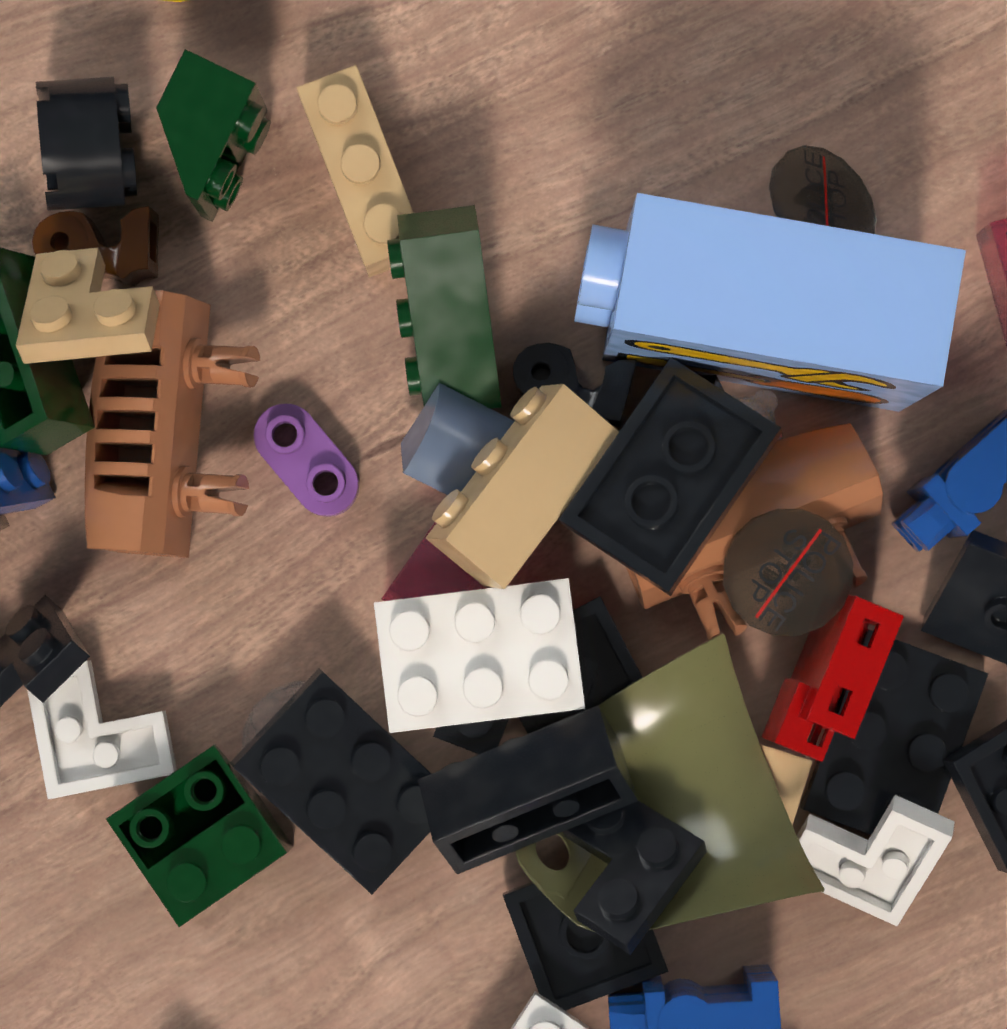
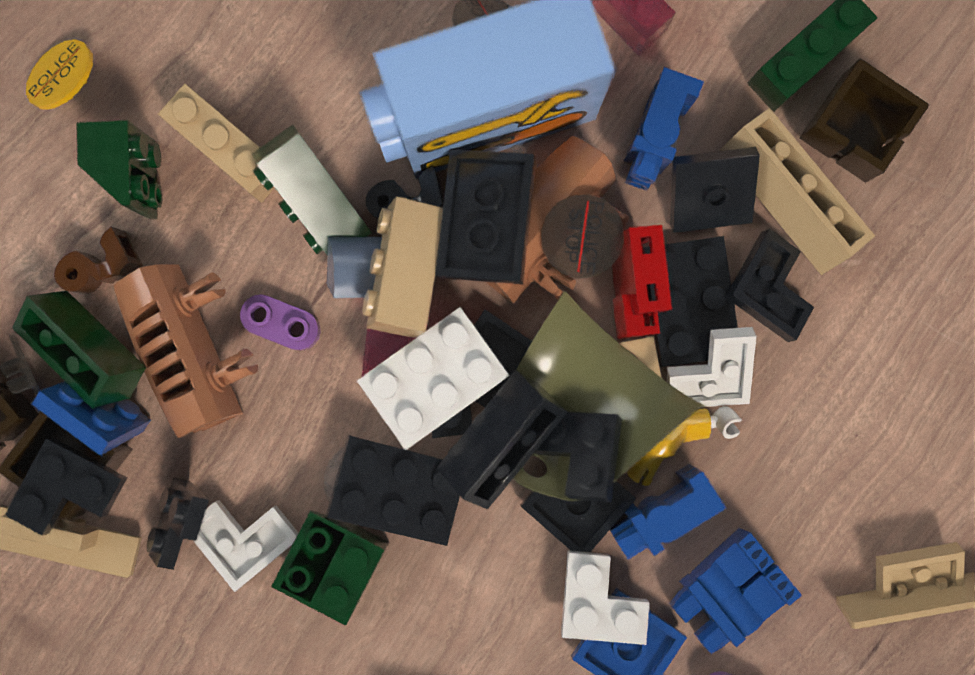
camera: 25 degrees left, 0 degrees up
tan plate [16,248,160,364] -> none
black brick [36,77,137,211] -> none
none -> yellow arm [627,406,742,486]

